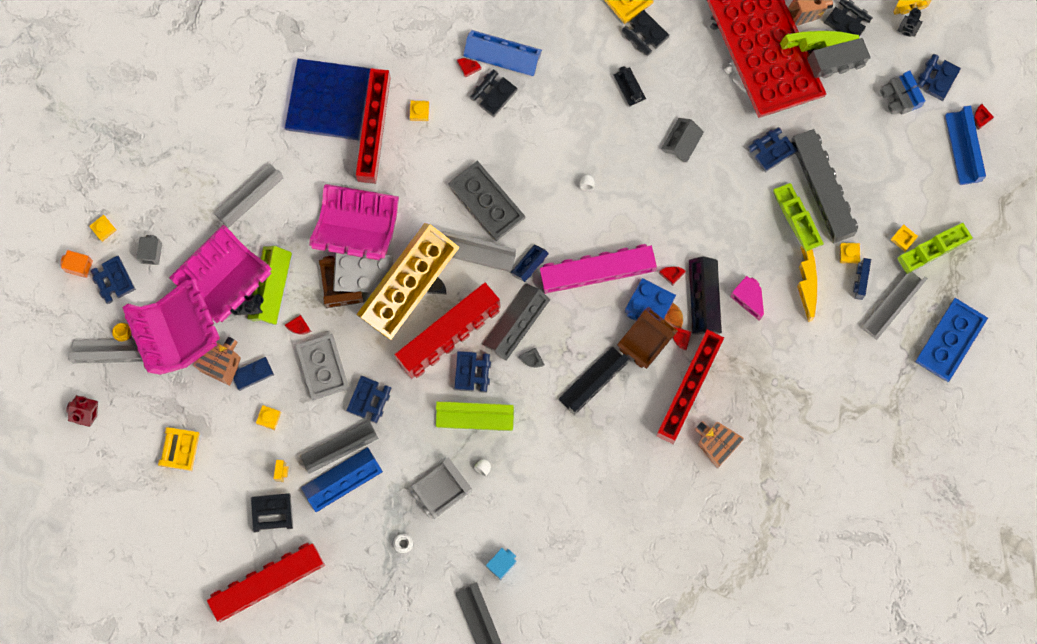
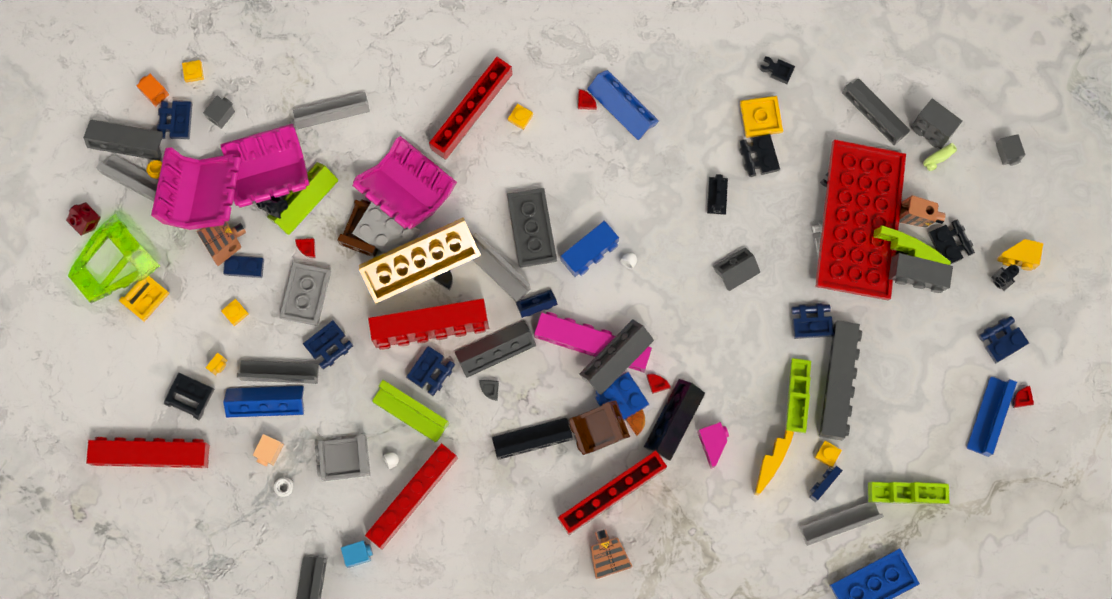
camera: 30 degrees right, 0 degrees up
clear blue plate [285,58,371,141] -> none
black plate [470,69,517,117] -> none
red tile [673,327,691,351] -> none
dark grey hips [880,70,926,115] -> none
yellow plate [891,224,918,252] -> none
none -> clear neon green windscreen [68,213,160,303]
none -> dark grey panel [83,120,163,161]
none -> light nougat brick [253,434,284,467]
none -> red brick [365,443,458,550]
none -> blue brick [560,220,619,277]
none -> dark grey panel [579,319,654,395]

